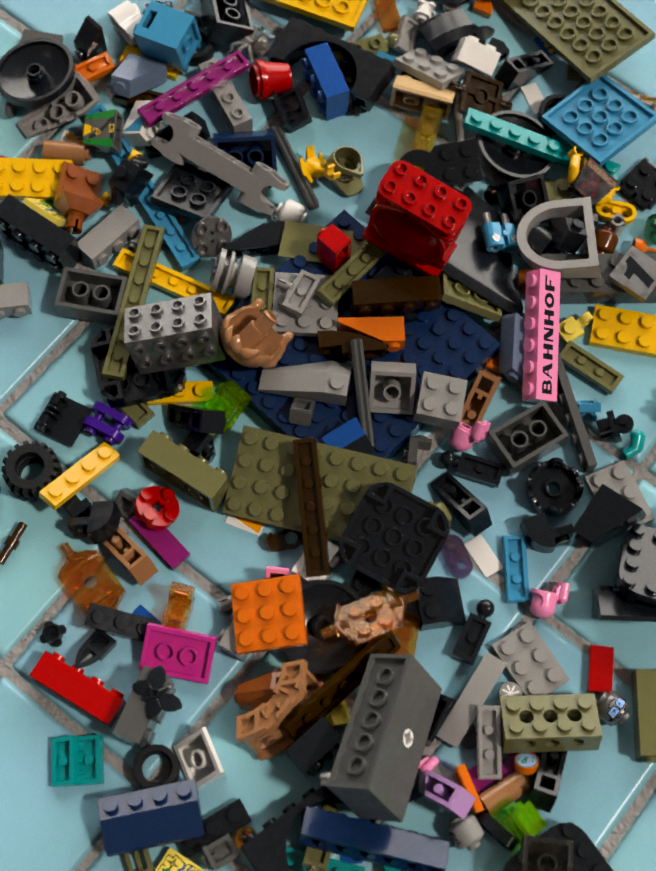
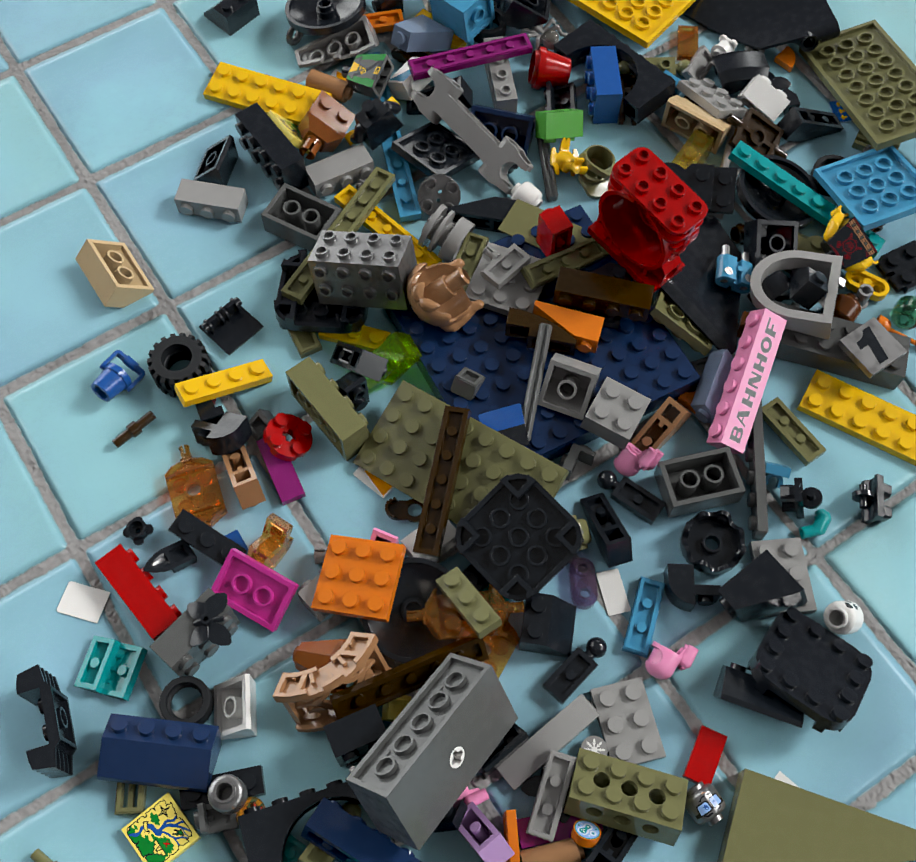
camera: 20 degrees right, 5 degrees down
dark purple brick [82,401,133,446] -> none
light grey wedge [258,361,353,406] -> none
white sticker [521,82,549,114] -> none
light yellow plate [559,311,594,345] -> none
none -> black plate [16,664,77,778]
none -> white sticker [57,581,111,623]
none -> flat silver head [207,774,248,815]
none -> olive plate [435,567,502,639]
none -> bright green brick [535,108,583,143]

